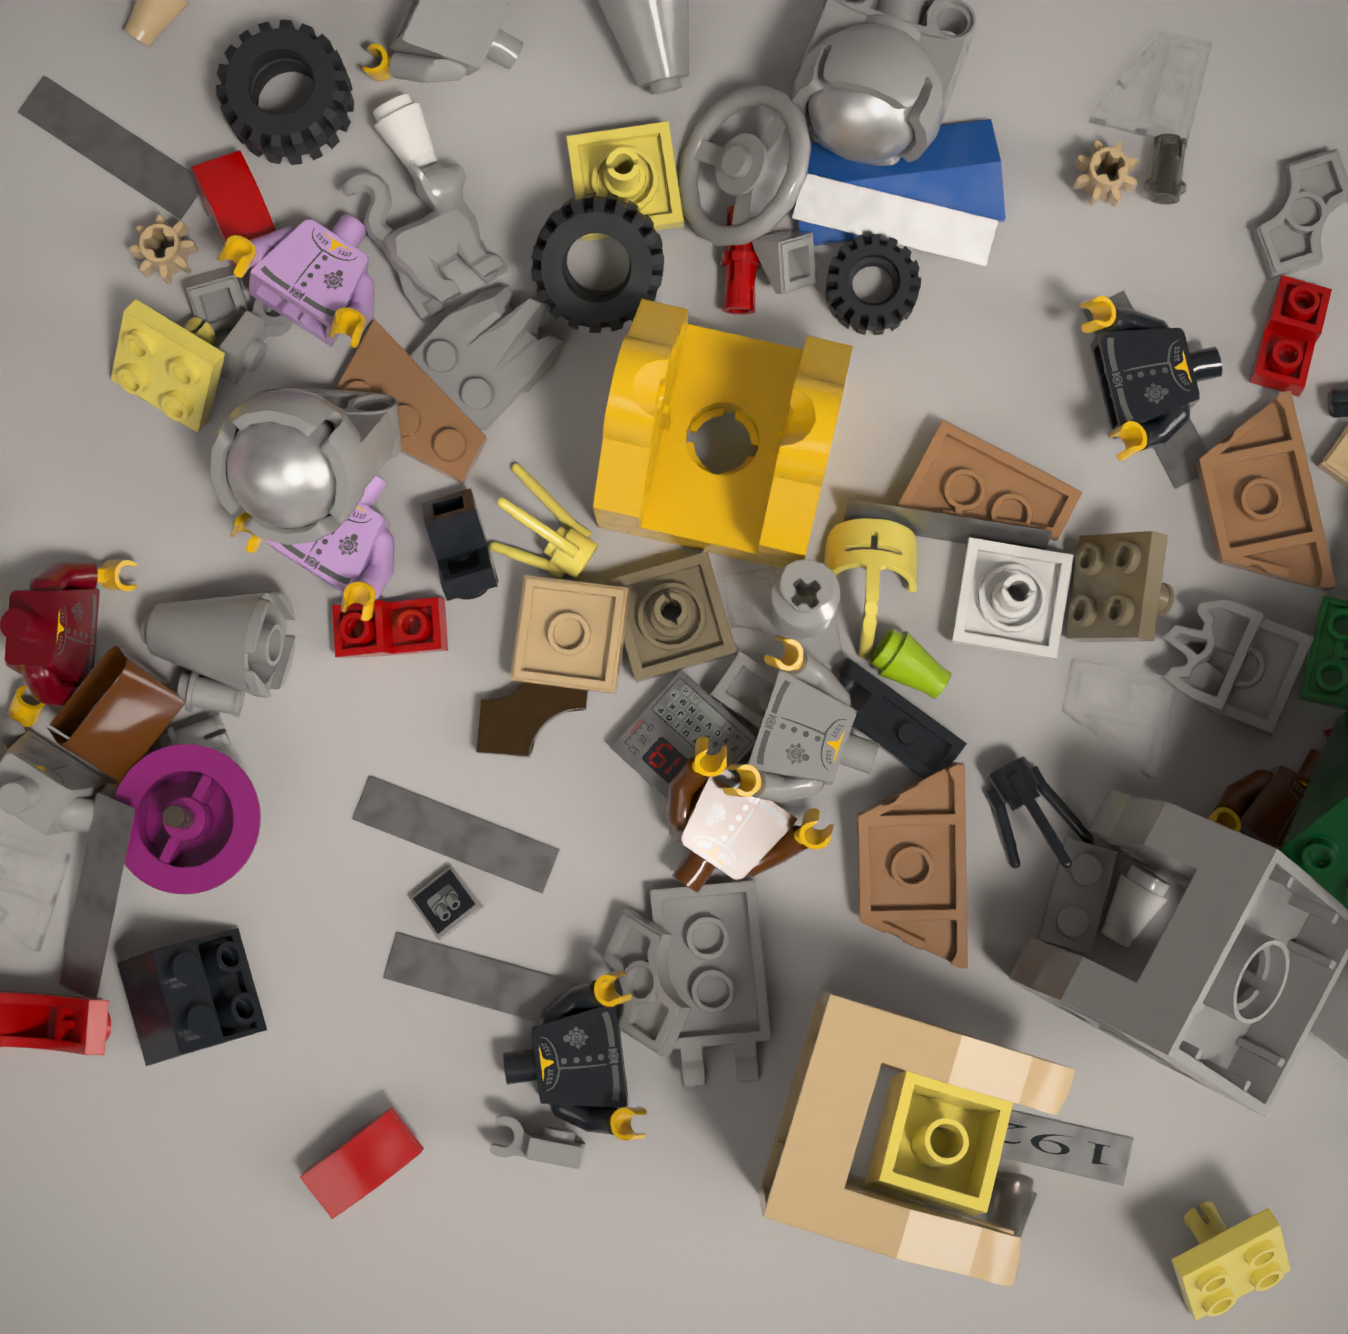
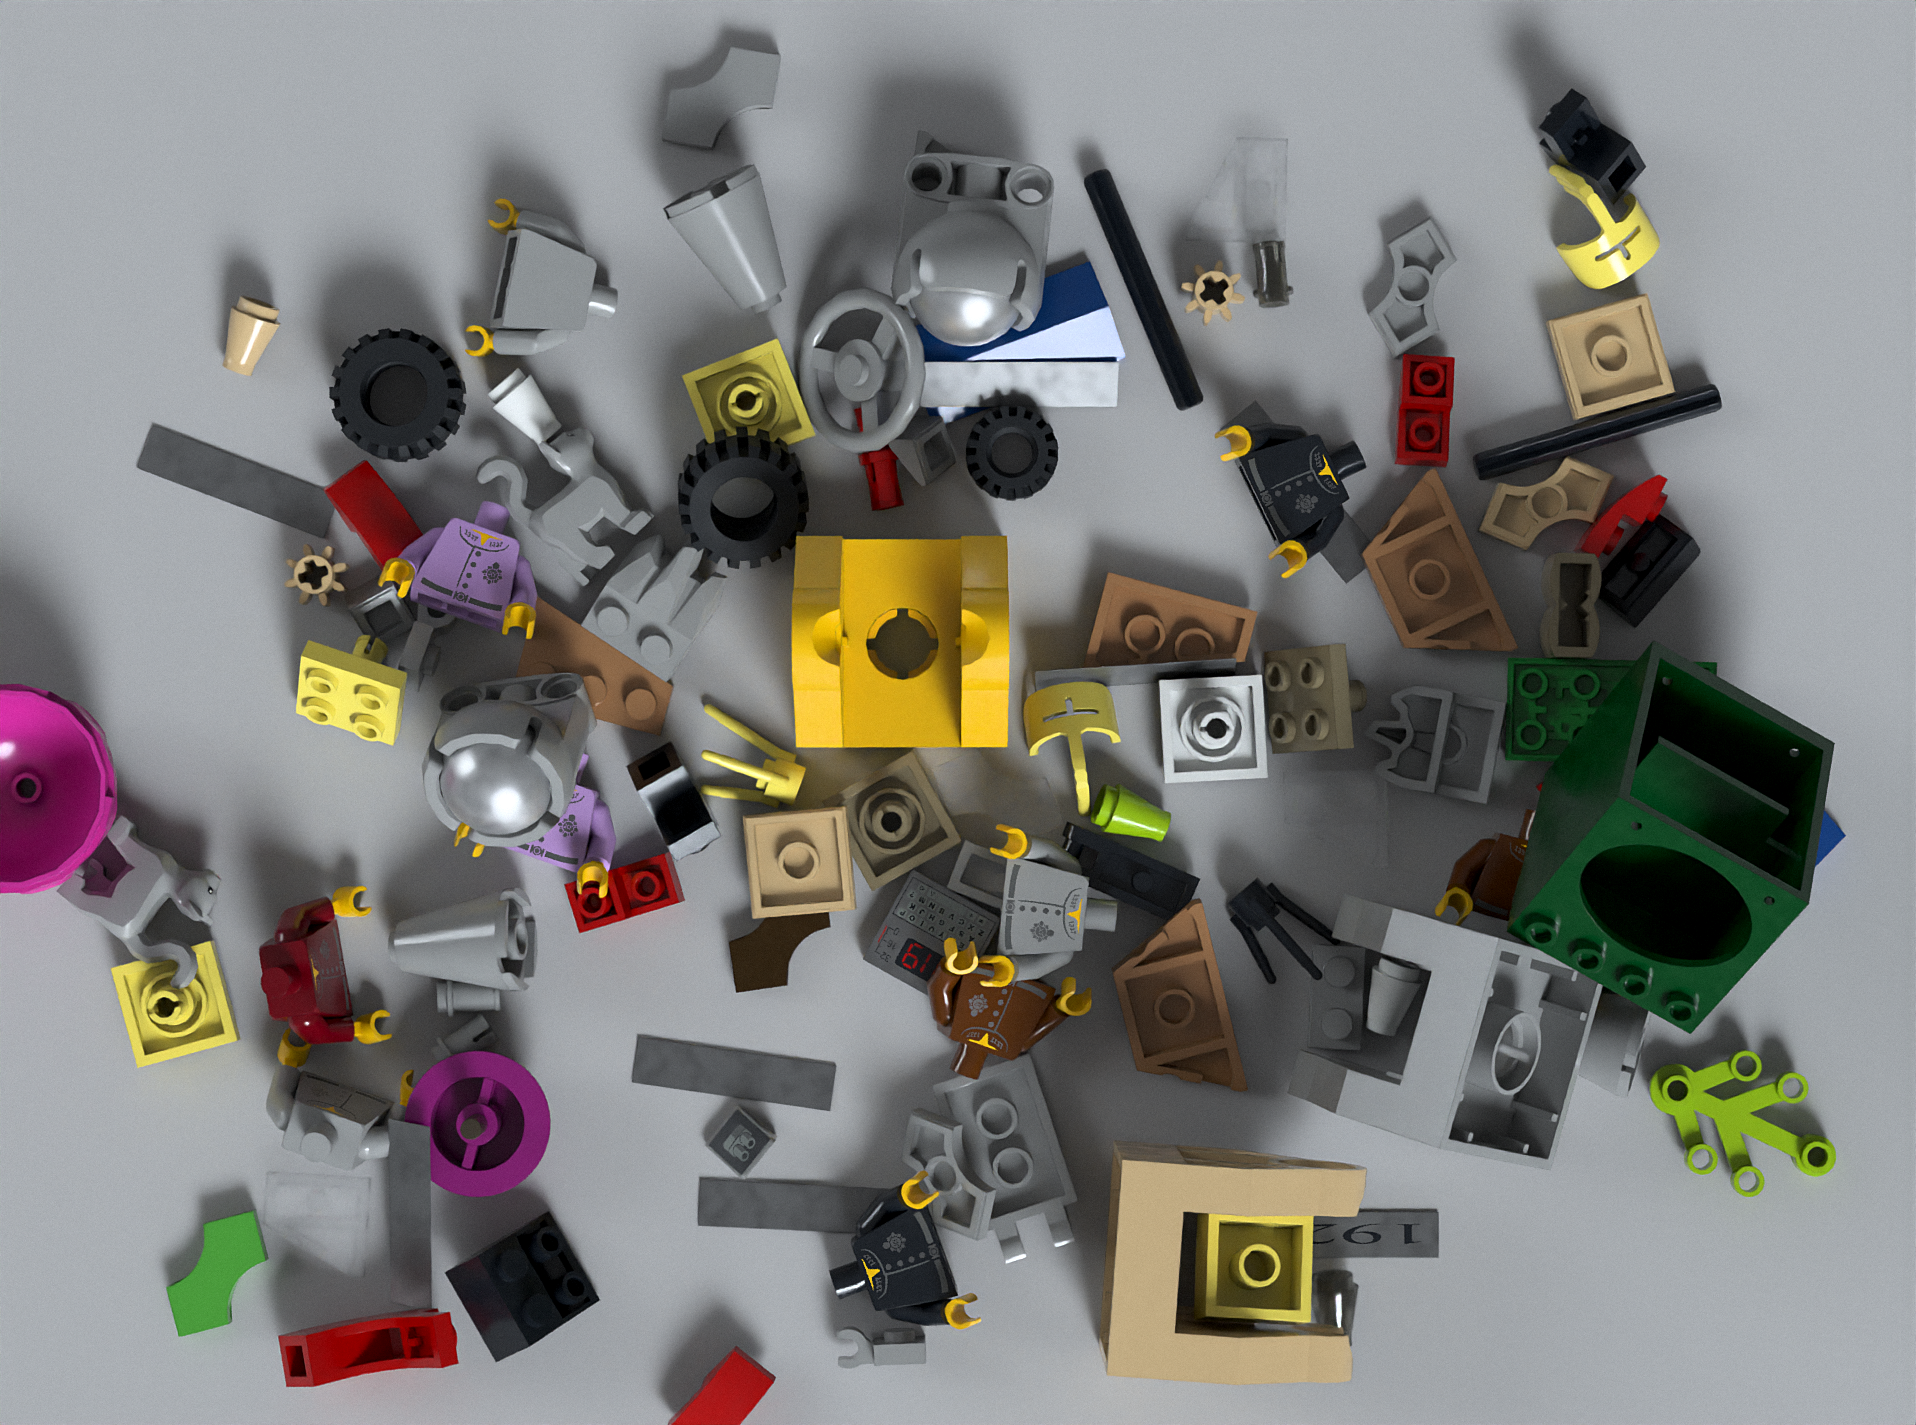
camera: 20 degrees left, 5 degrees up
reddish brown piece [47,646,185,782] -> none
light grey piece [769,559,840,639] -> none
light yellow plate [1171,1201,1290,1321] -> none
none -> black axle [1084,169,1203,411]

